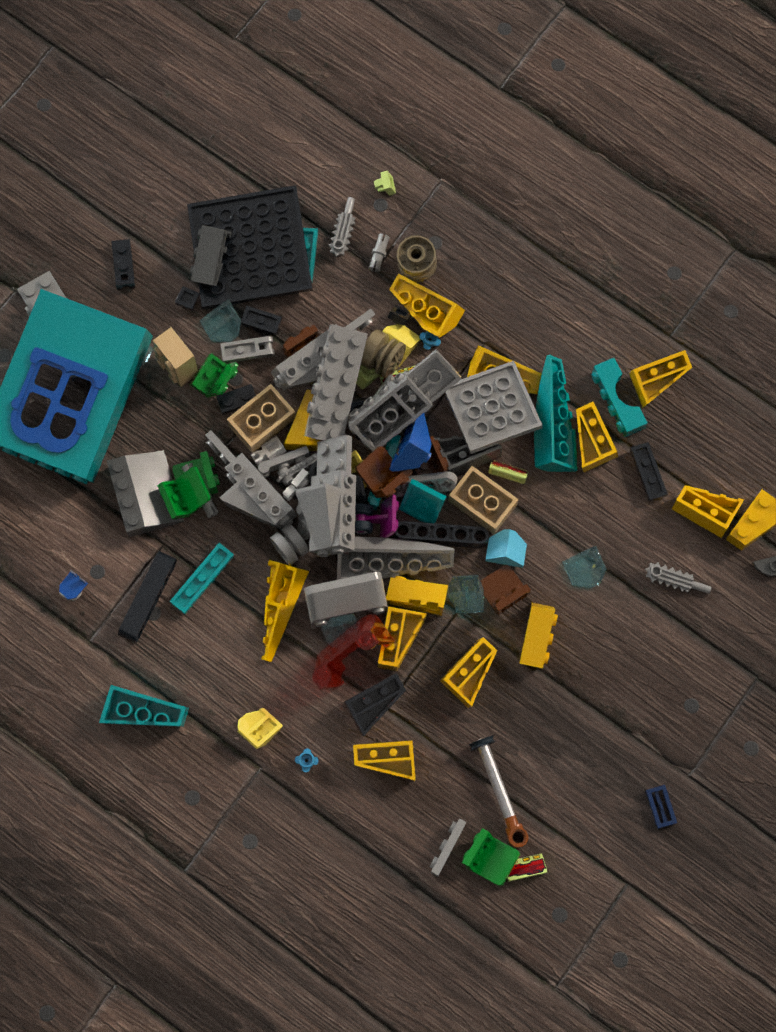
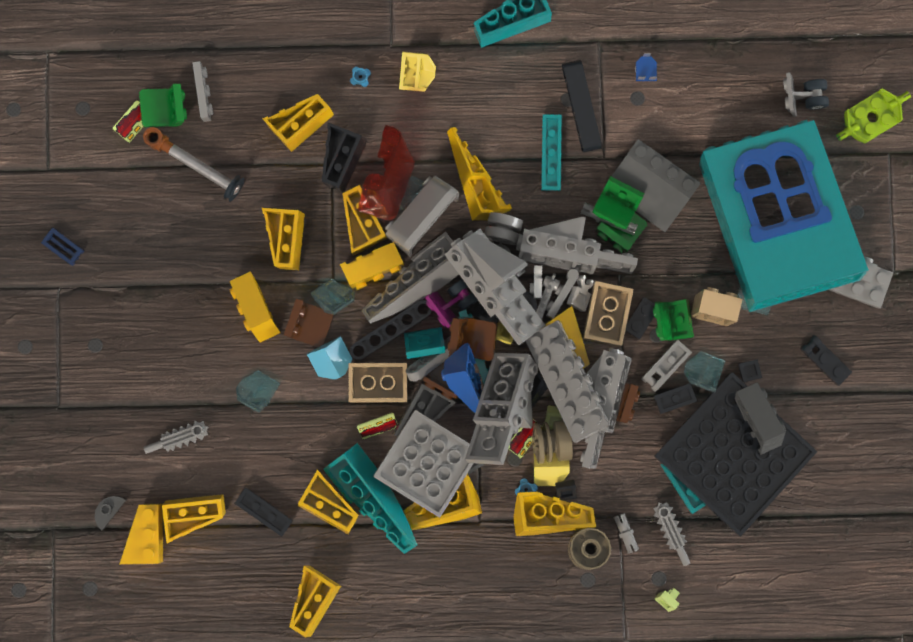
camera: 145 degrees right, 10 degrees up
teal arch [591,358,648,437] -> none

